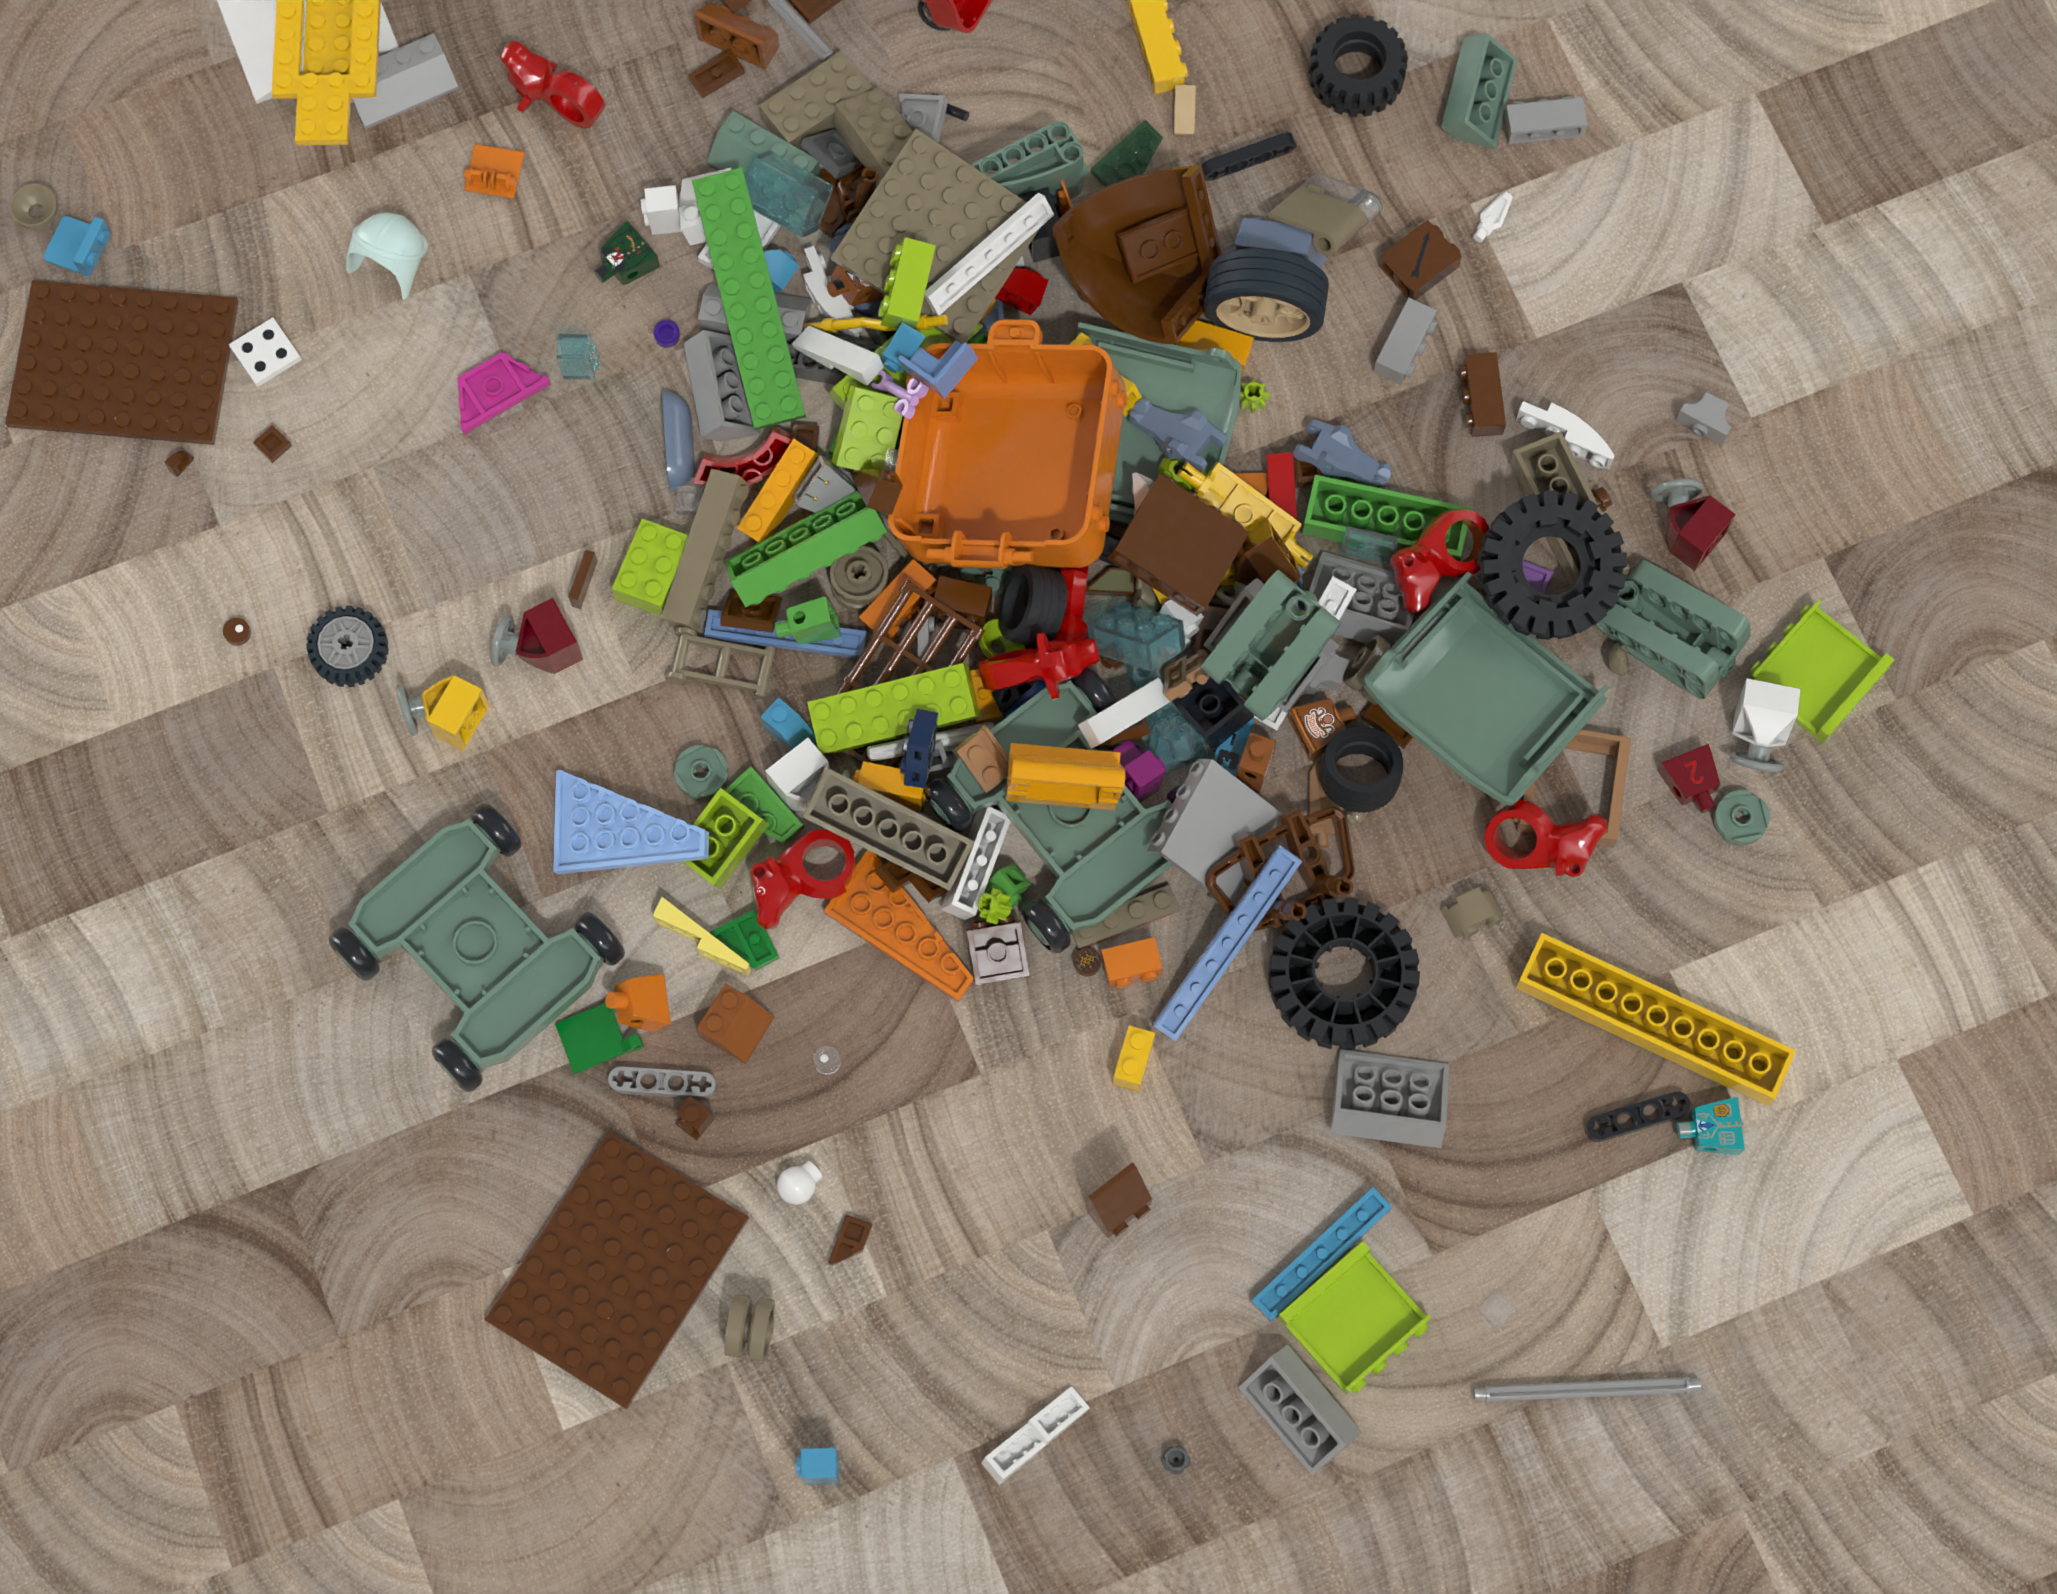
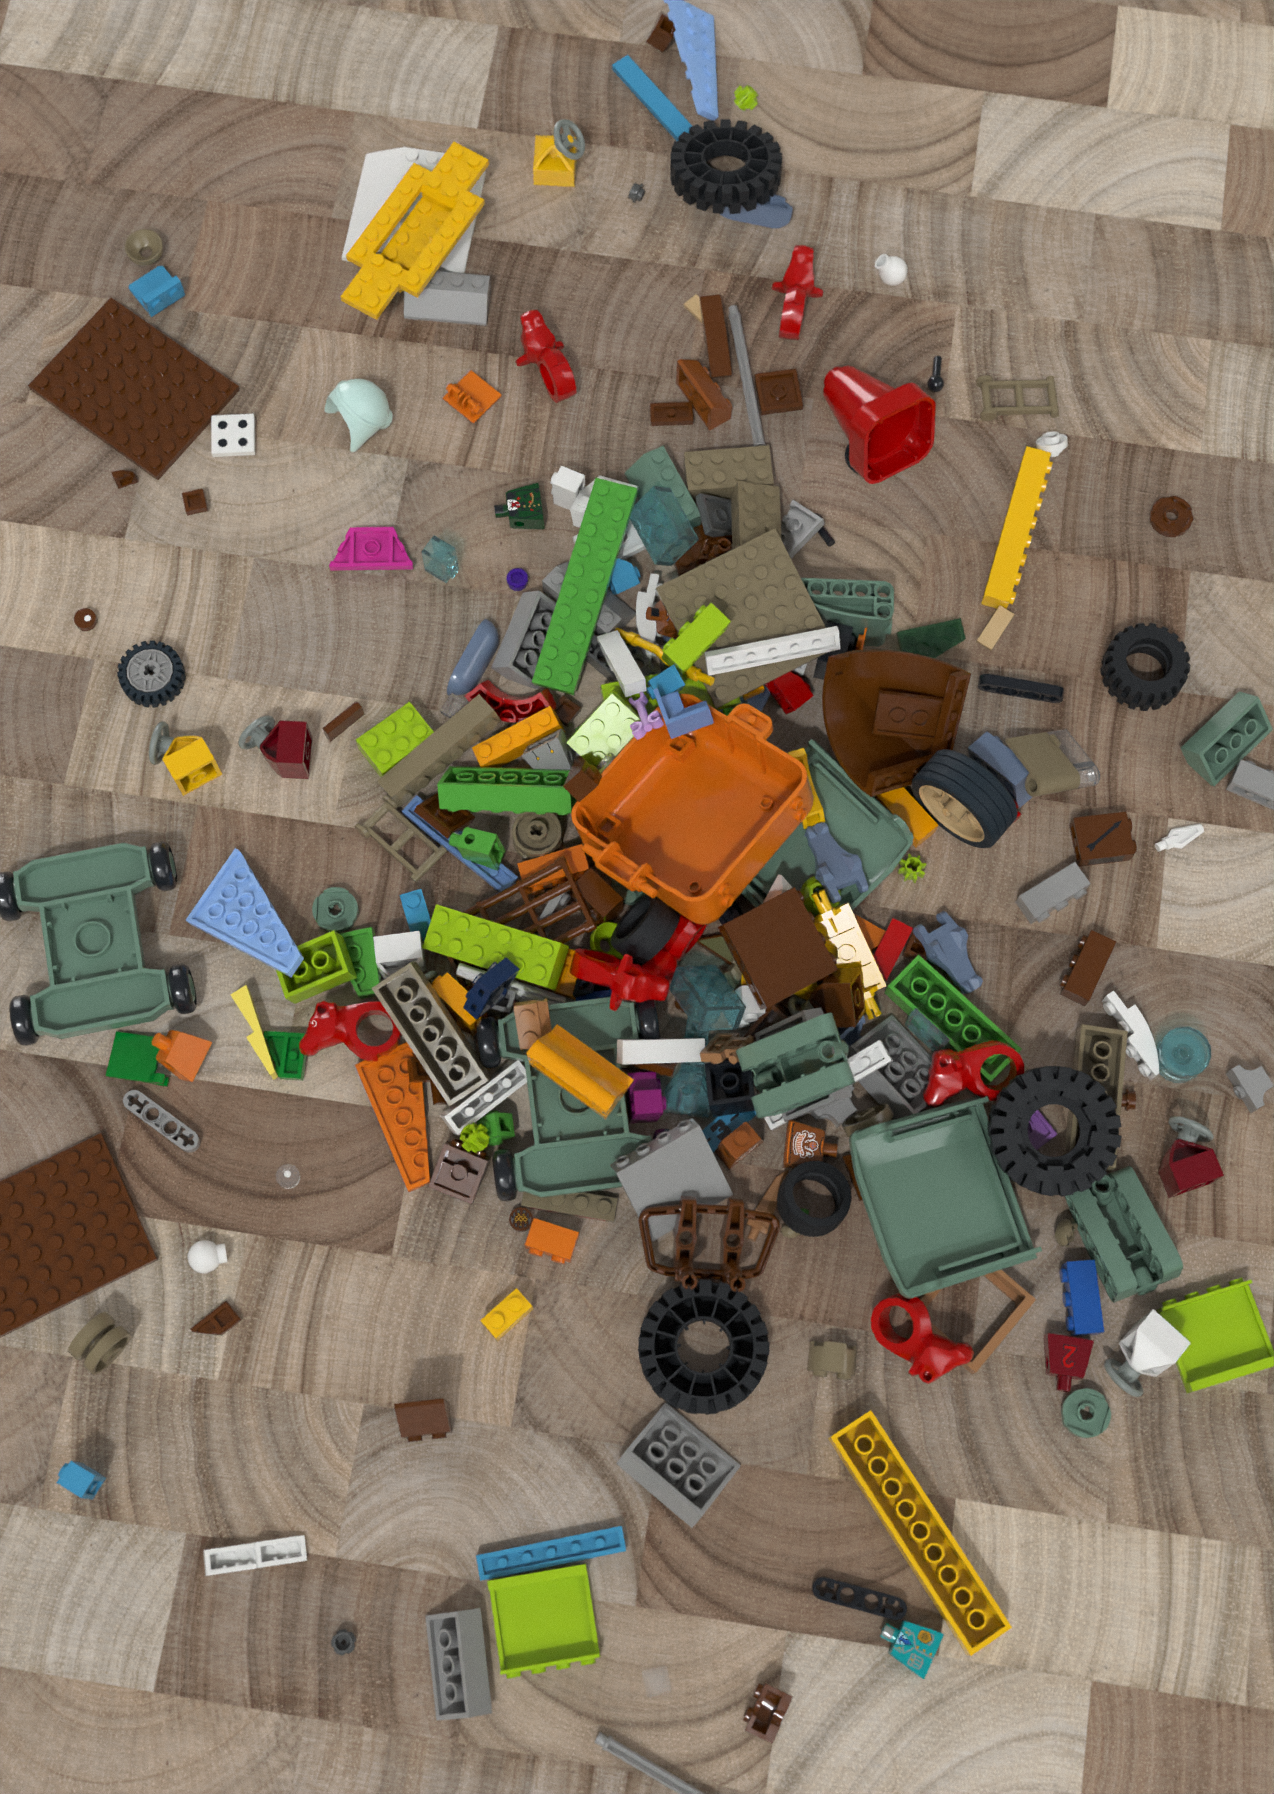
camera: 30 degrees right, 0 degrees up
reddish brown brick [675,1096,714,1141] -> none
dark orange slope [696,983,774,1064] -> none
medium blue tile [1152,845,1302,1041] -> none
none -> reddish brown cylinder [743,1683,793,1744]
none -> blue brick [1059,1260,1105,1337]
none -> clear light blue wheel [1156,1027,1212,1083]

